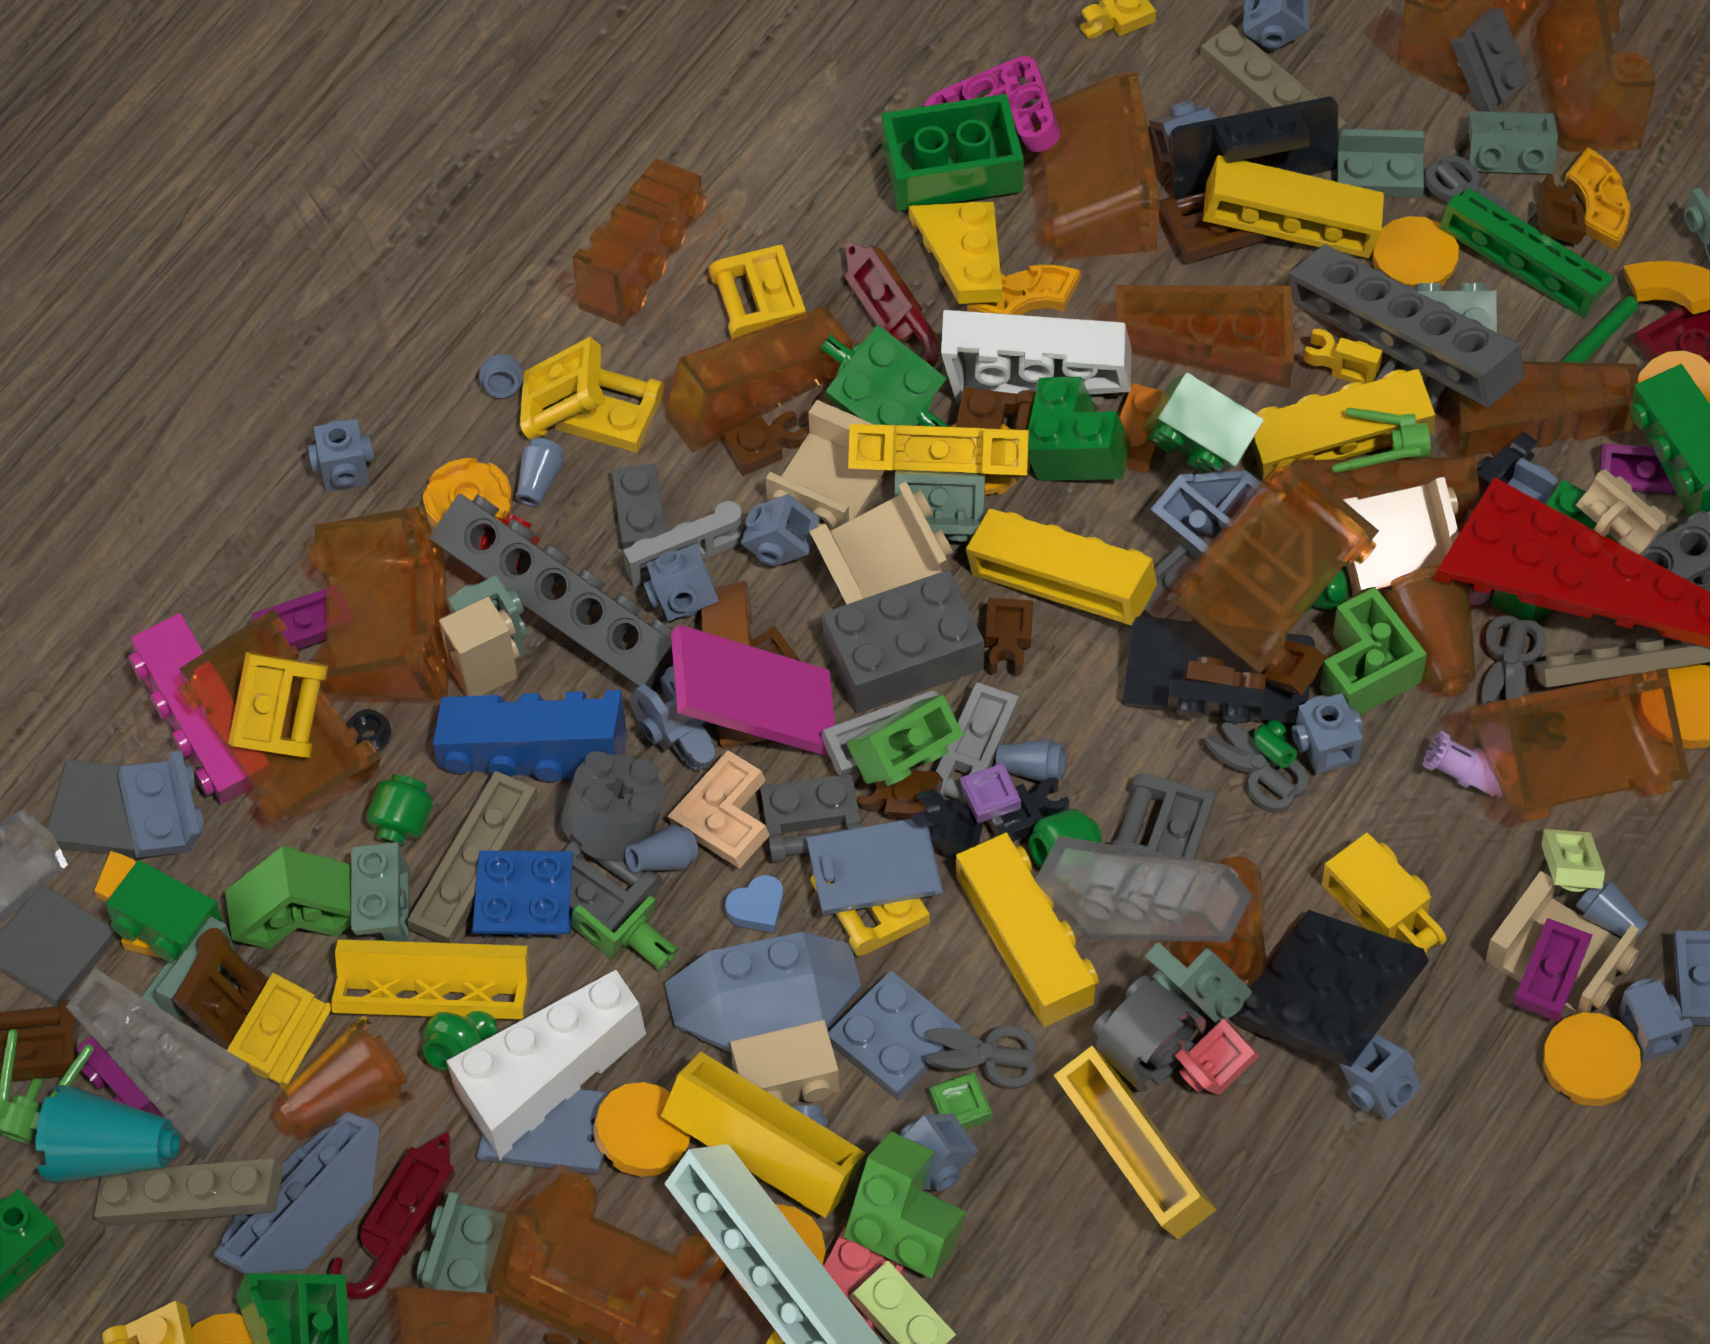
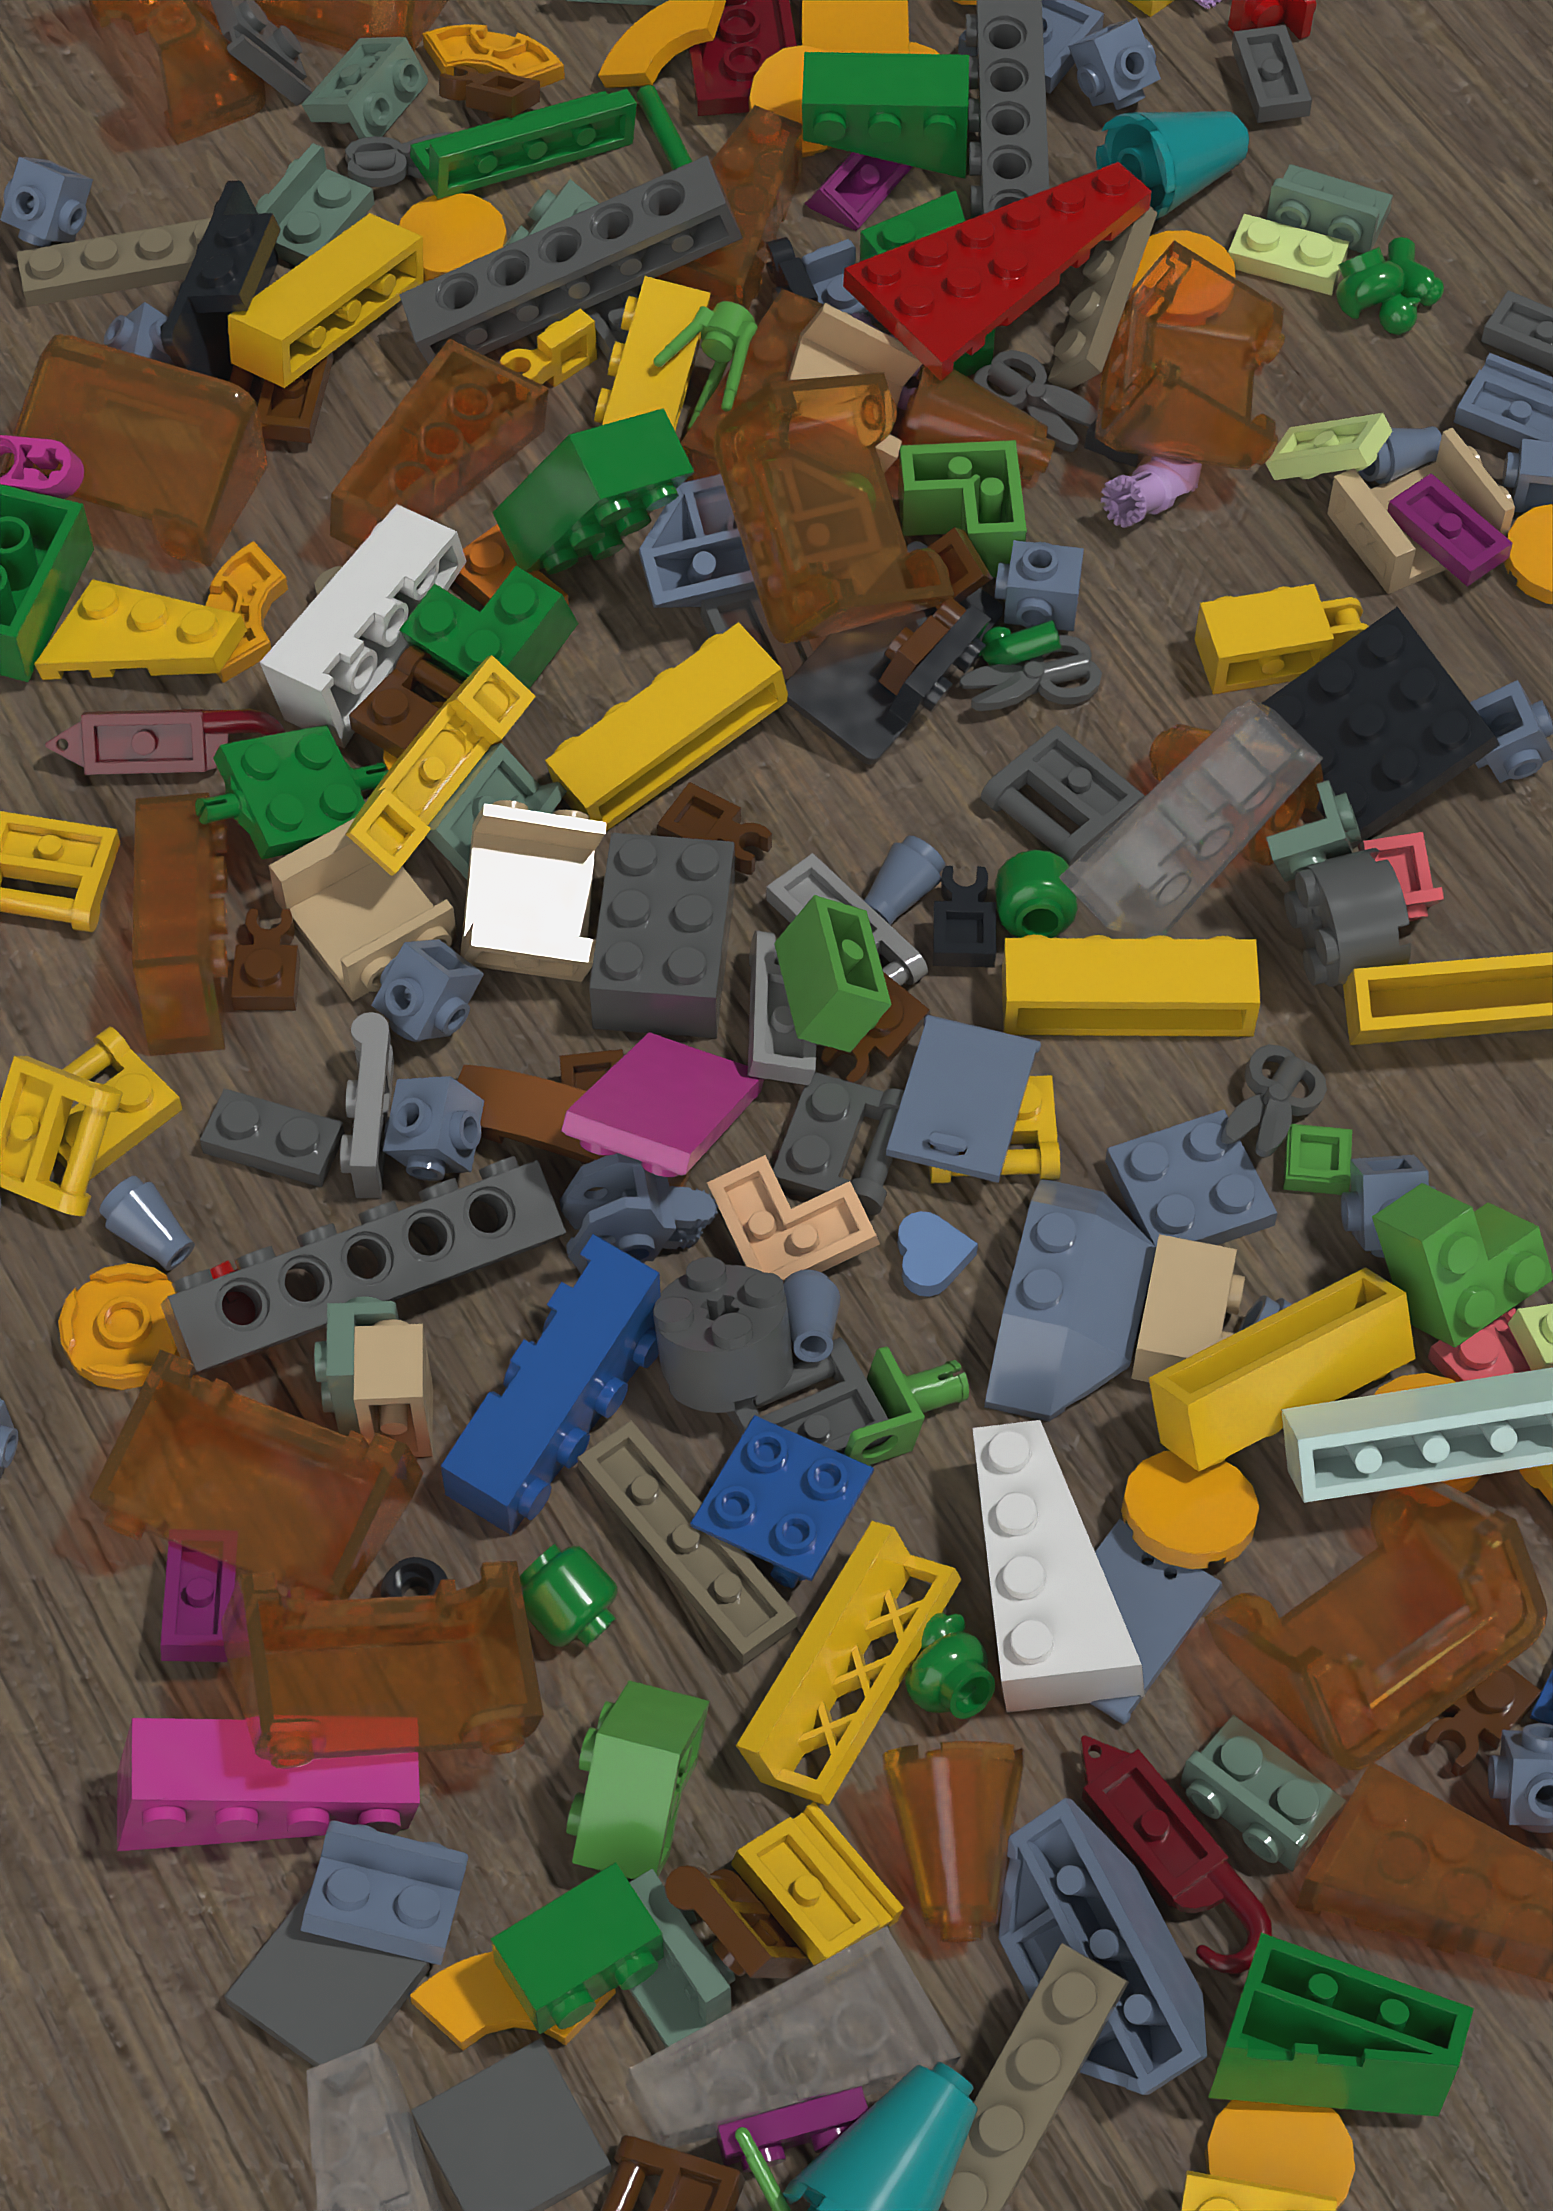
camera: 65 degrees left, 0 degrees up
yellow plate [228,652,328,758] -> none
sand green bracket [351,842,410,942] -> none
black plate [911,789,984,861] -> none
medium lavender tile [960,763,1021,824] -> none
tan hips [1576,469,1667,556] -> none

